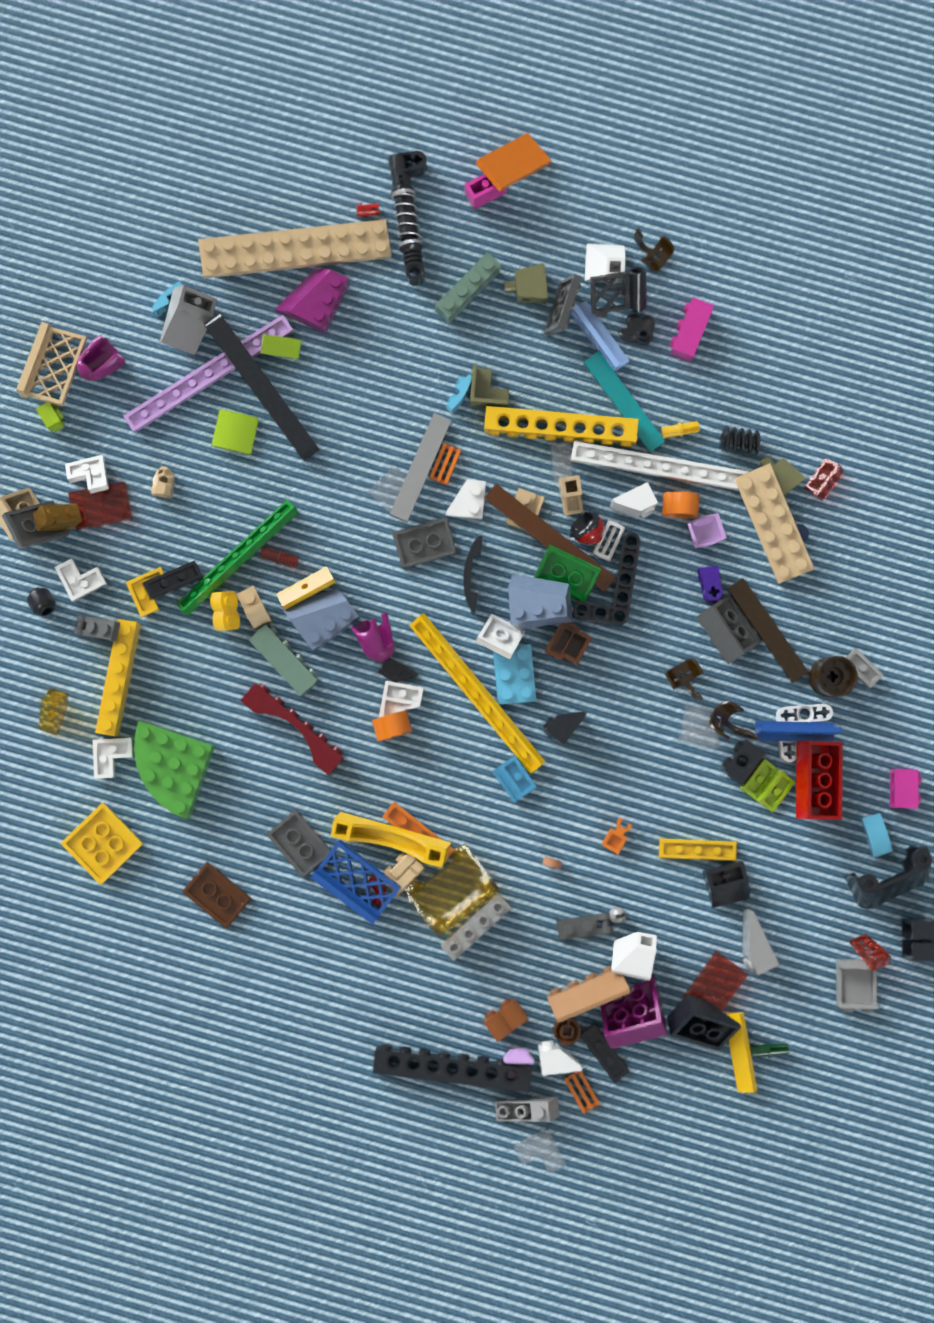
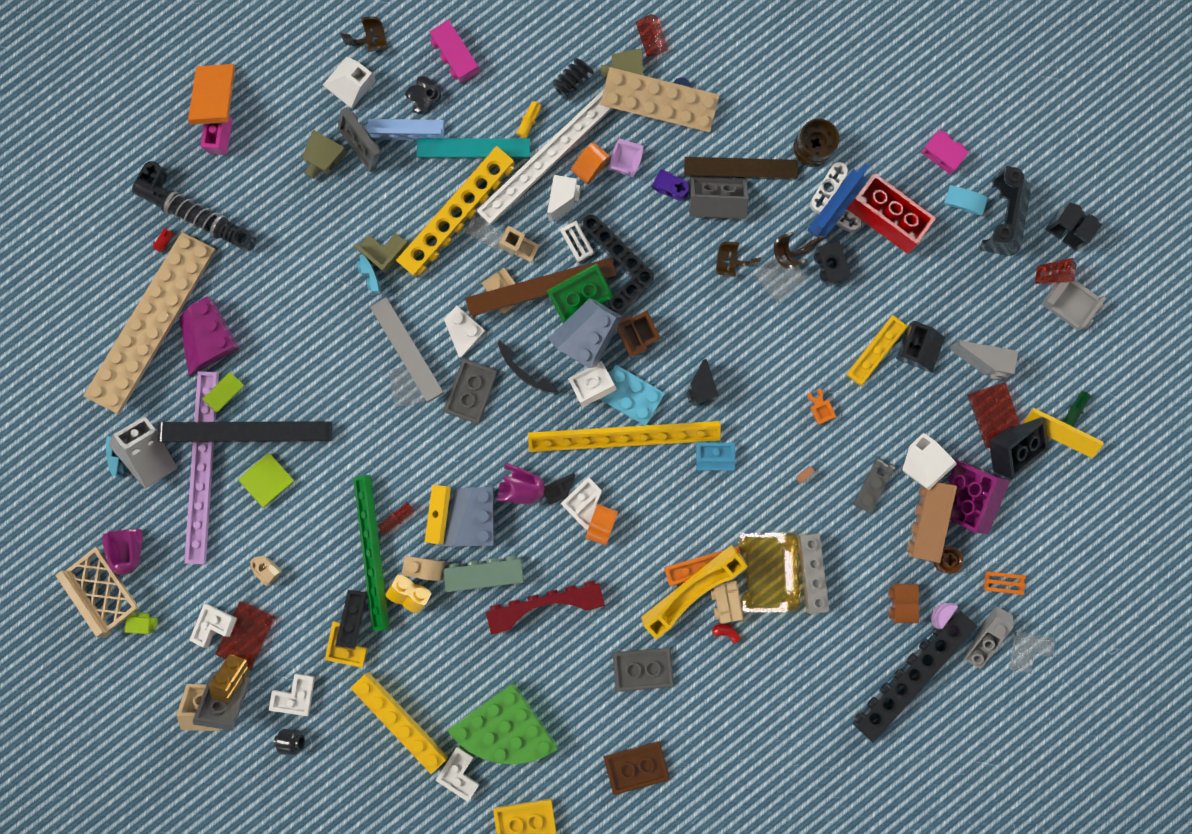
camera: 45 degrees left, 0 degrees up
clear yellow slope [39,688,69,735] -> none
dark grey plate [73,615,121,641] -> none
blue fence [311,839,401,925] -> none
orange tile [429,443,461,486] -> none
sand green brick [435,252,501,324] -> none
white slope [538,1040,582,1076] -> none
black hair [570,512,604,544] -> none
black tile [580,1023,630,1083] -> none
black piece [590,267,647,318] -> none
light grey hinge [609,907,626,923] -> none
lime slope [739,757,795,813] -> none
light grey plate [845,648,883,689] -> none

